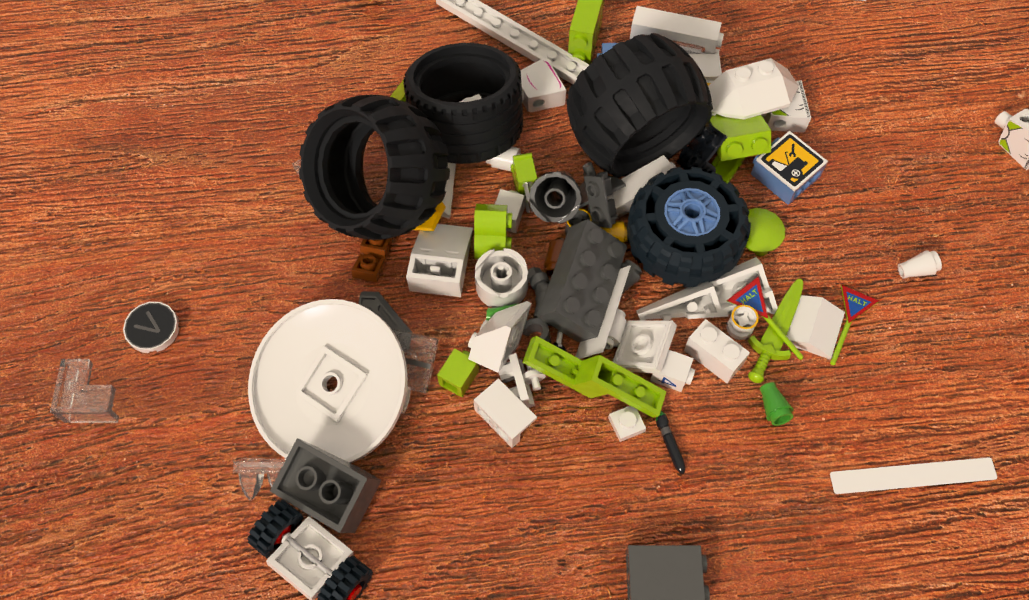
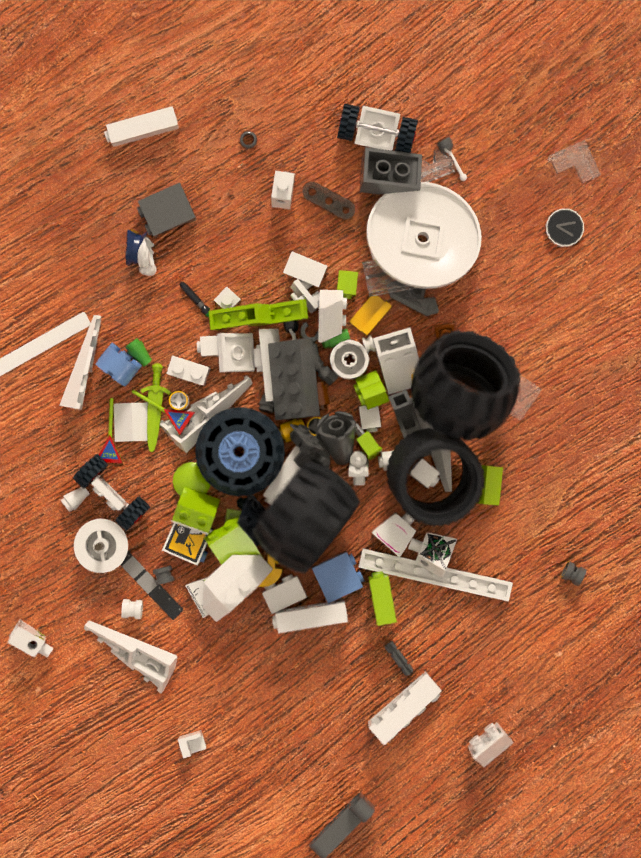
camera: 160 degrees right, 25 degrees up
none -> white wedge [59,315,102,410]
none -> black plate [73,454,150,531]
none -> white piece [74,519,128,573]
none -> white wedge [84,620,178,693]
none -> medium blue brick [96,342,142,387]
none -> sticker [121,551,183,620]
none -> white wheel [121,599,143,619]
none -> piece [125,229,157,276]
none -> dark grey wheel [153,565,175,585]
none -> lime piece [171,487,220,535]
none -> white torso [271,171,296,210]
none -> clear smoke plate [303,182,355,220]
none -> yellow panel [349,293,392,337]
none -> white hips [349,451,369,485]
none -> white bush [362,335,376,354]
none -> dark grey arch [388,390,432,460]
none -> torso [408,533,457,578]
none -> hinge [436,137,467,181]

